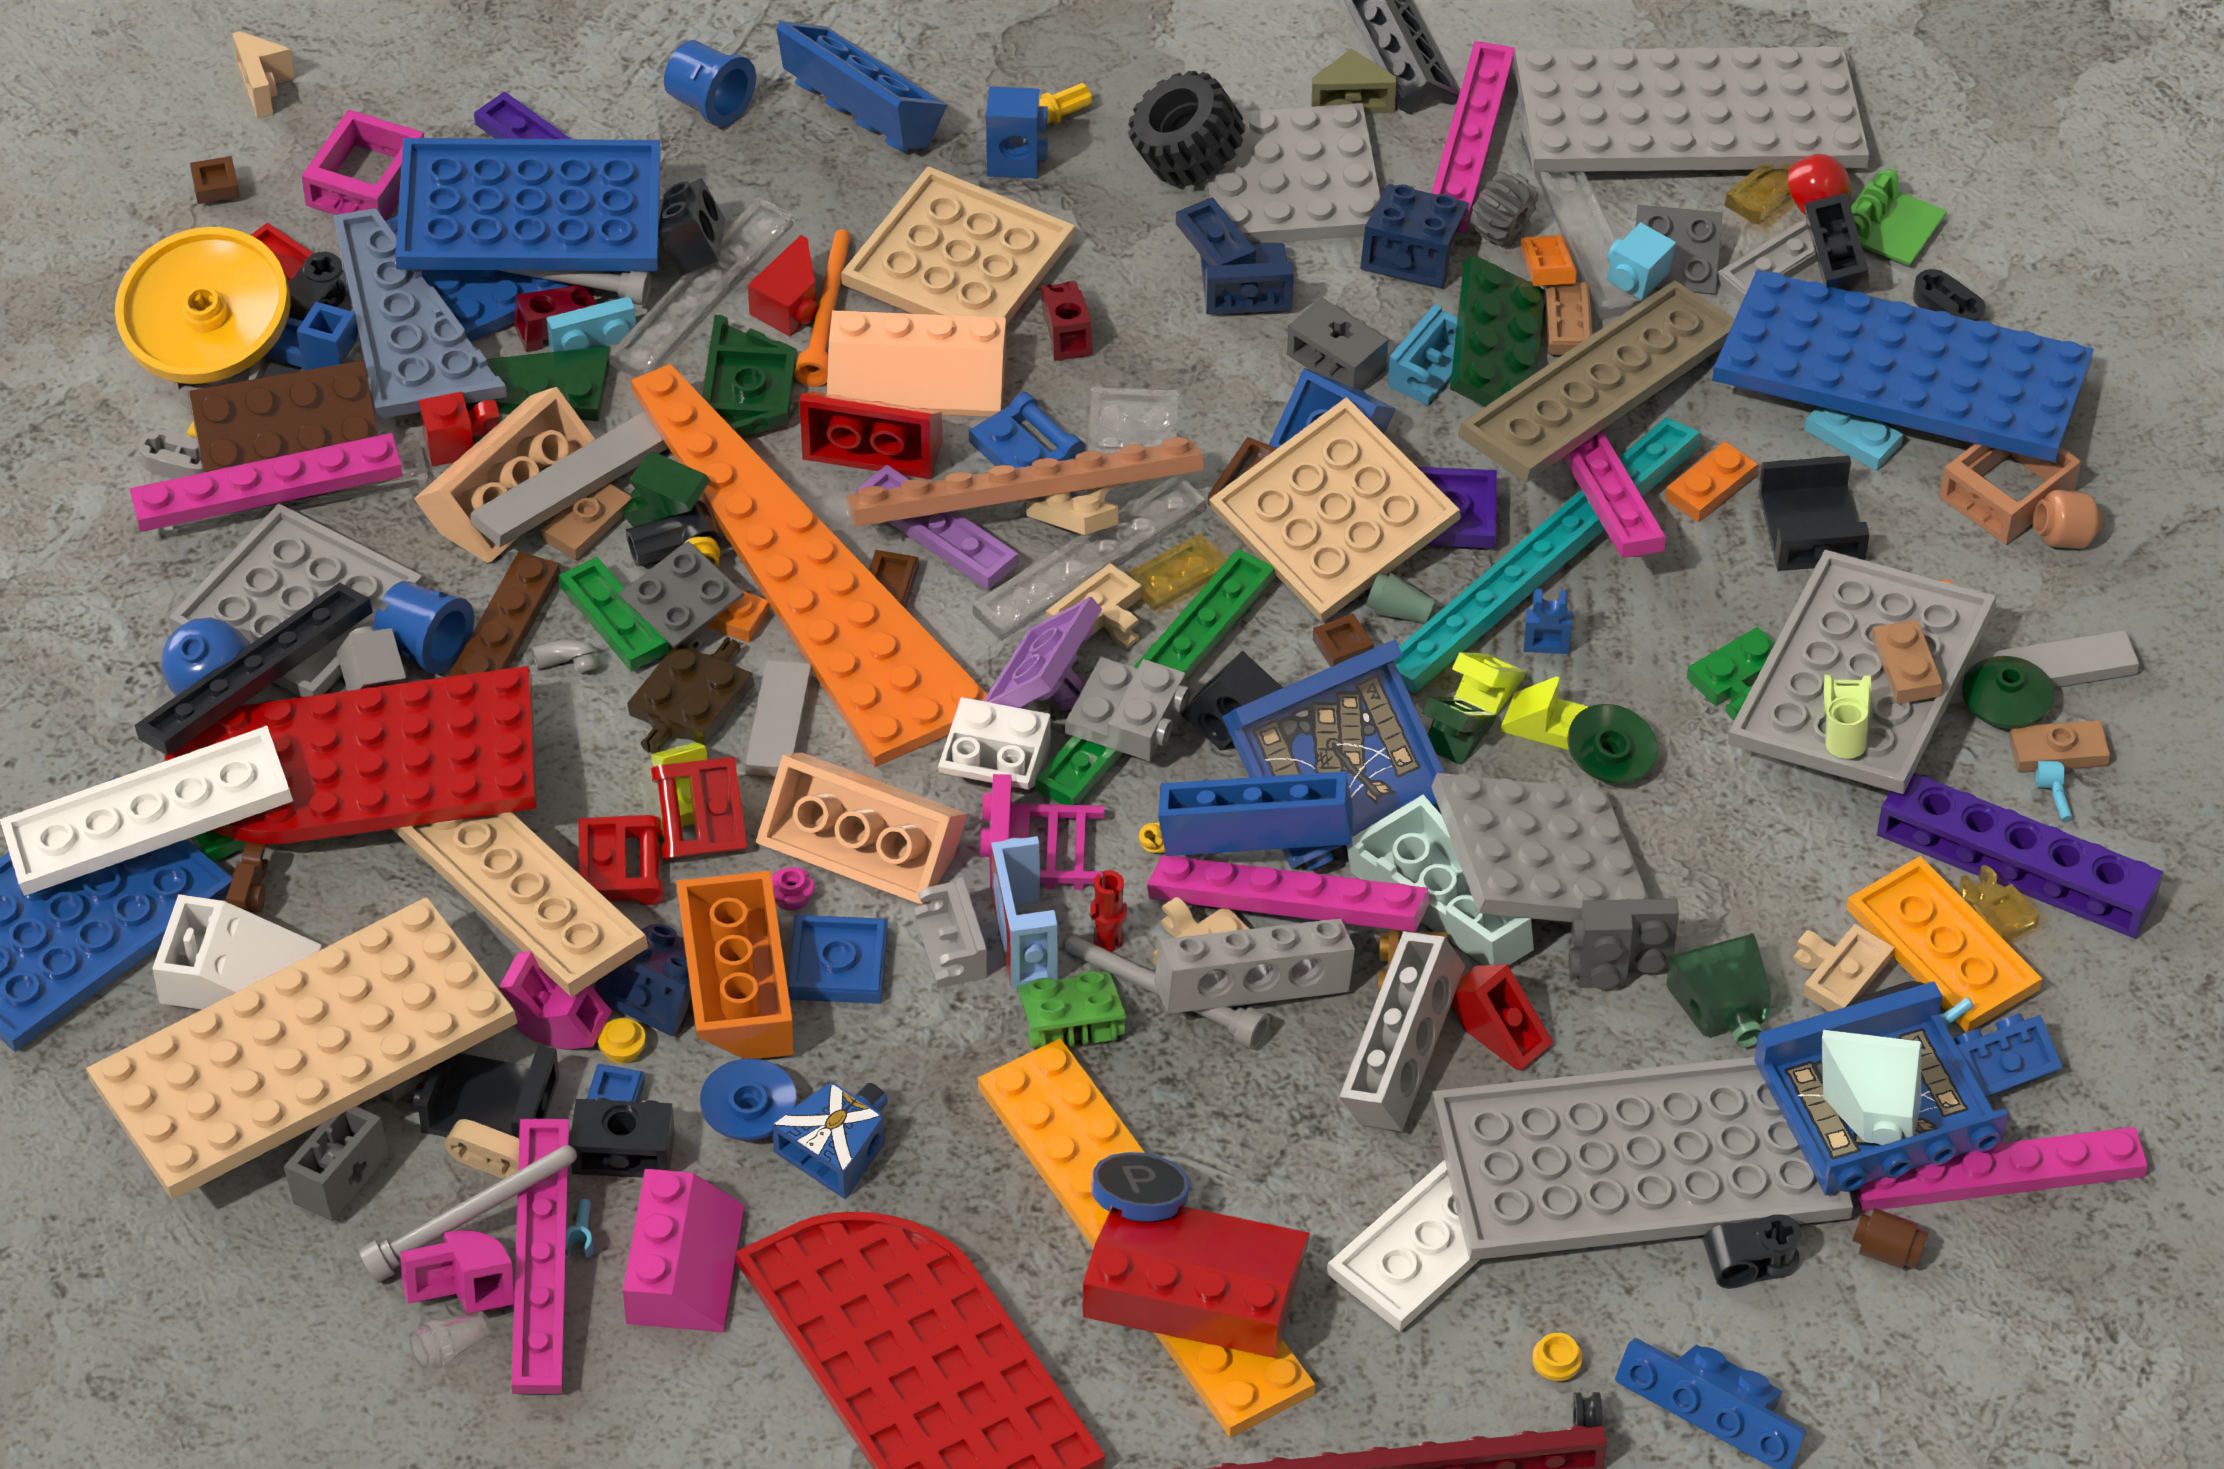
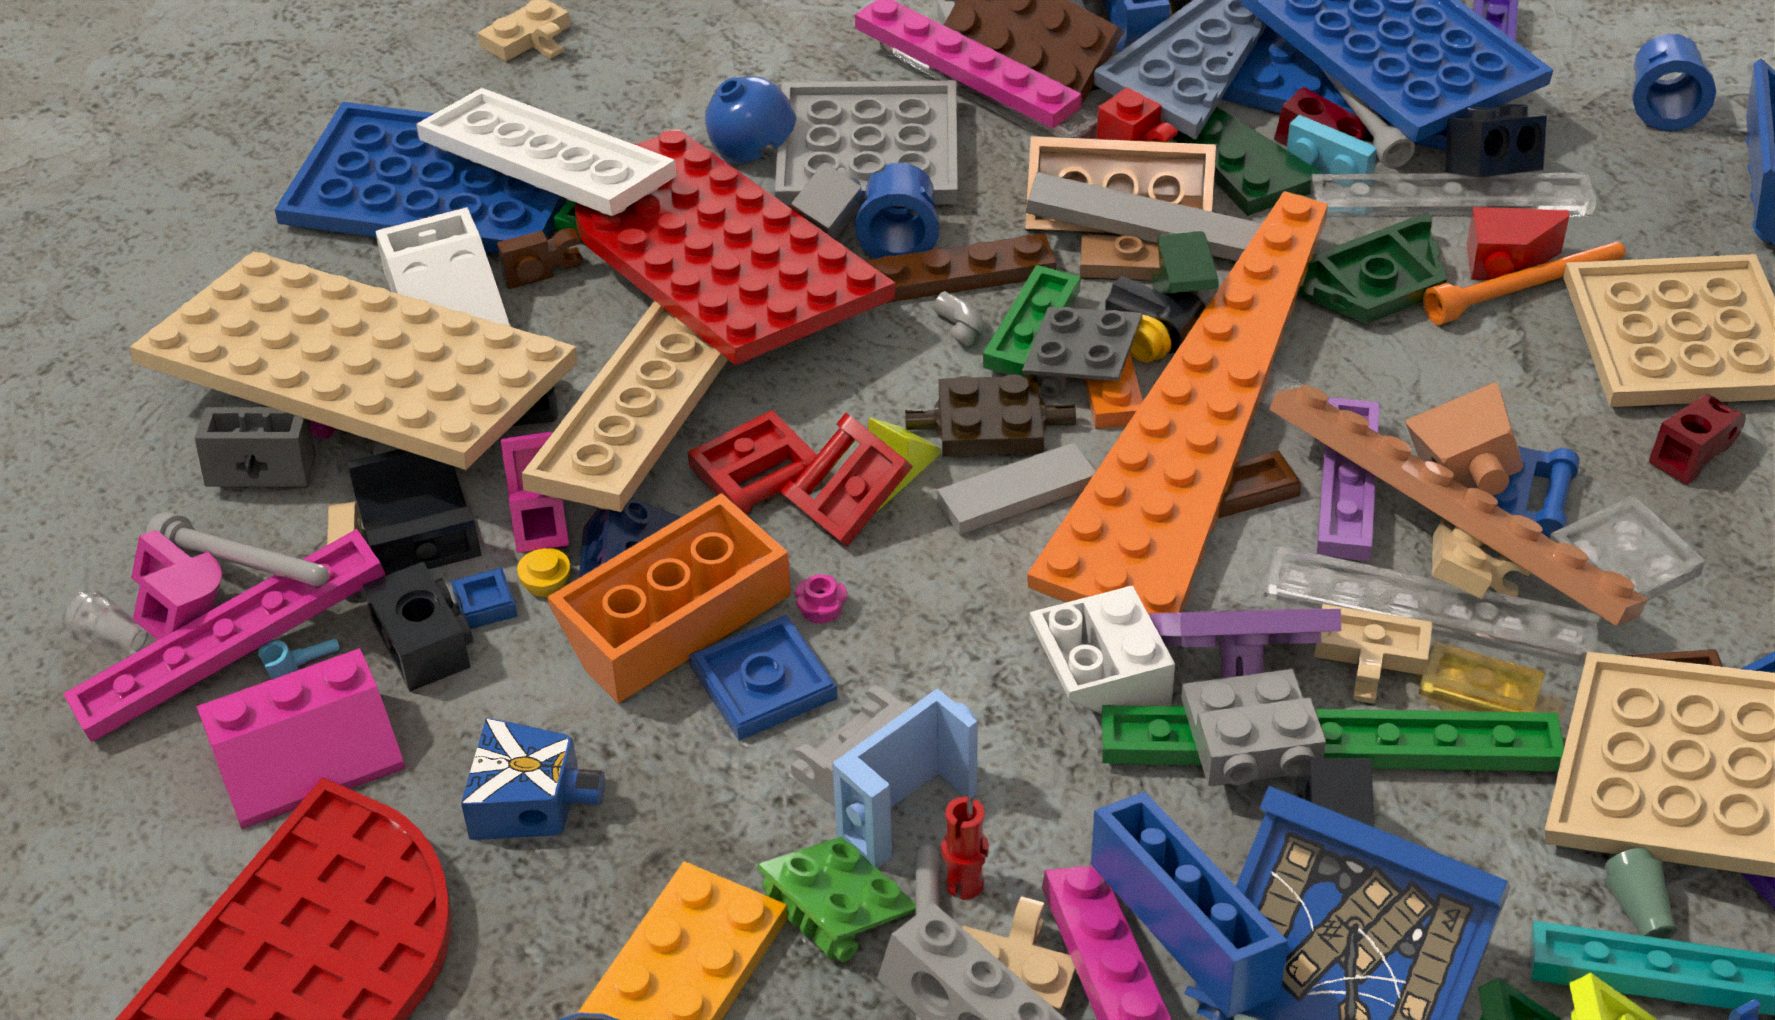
camera: 60 degrees right, 5 degrees down
black plate [134,582,373,756] -> none
blue dish [700,1058,797,1140] -> none
light nougat slope [755,752,968,905] -> none
red slope [799,392,943,480] -> none
light nougat slope [827,310,1006,417] -> none
dark pink plate [980,774,1104,890] -> none
reddish brown plate [1313,613,1374,667] -> none
none -> nougat torso [1405,382,1524,496]

